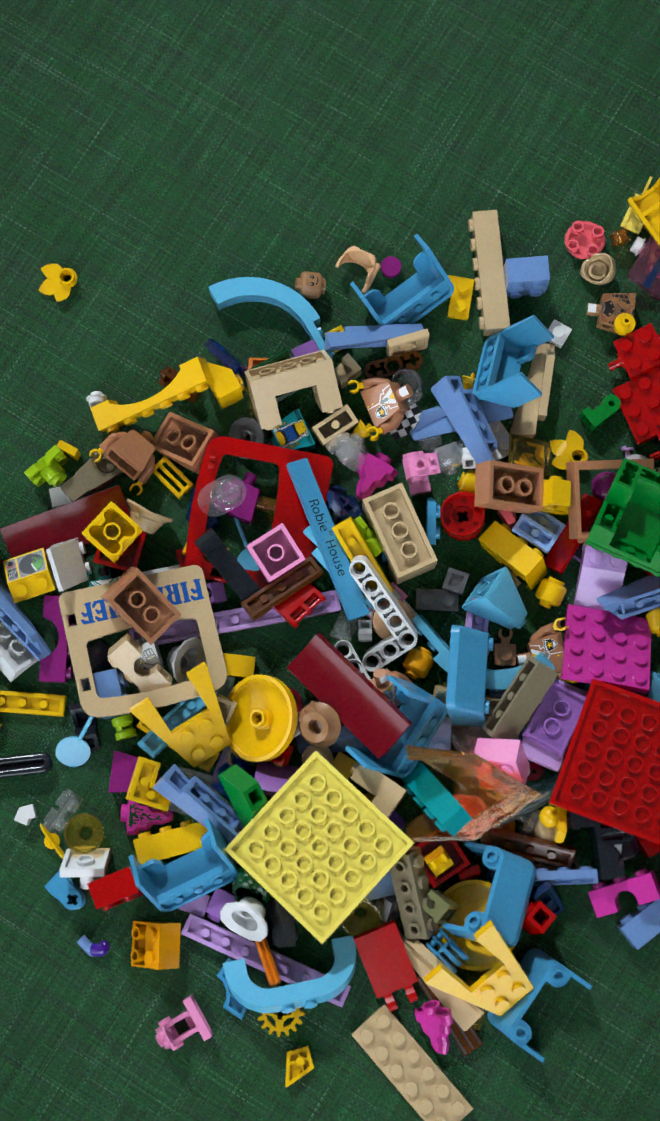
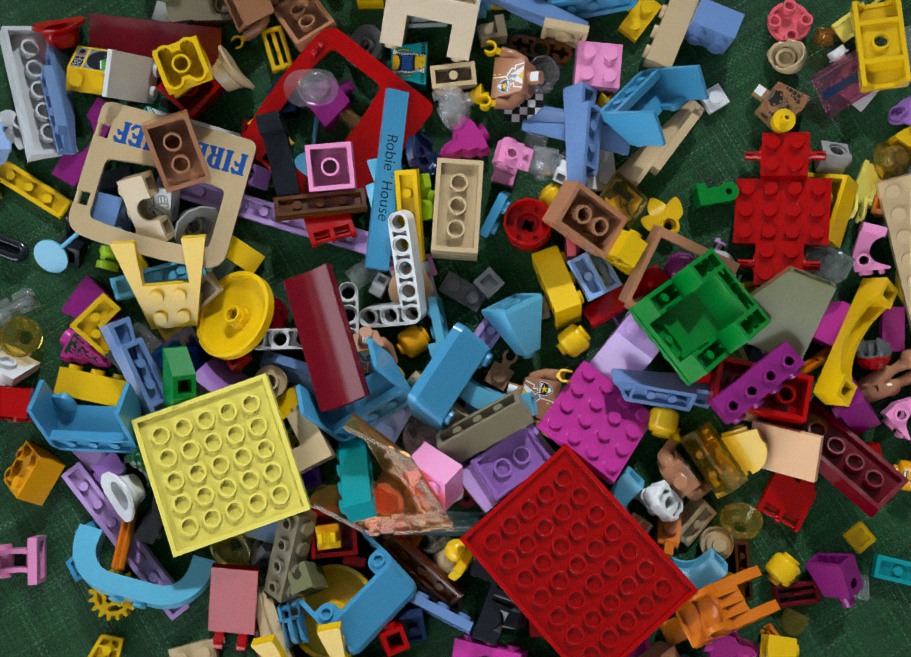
camera: 25 degrees right, 5 degrees up
medium nougat piece [298,701,341,748] -> none
none -> bright pink brick [572,40,623,96]

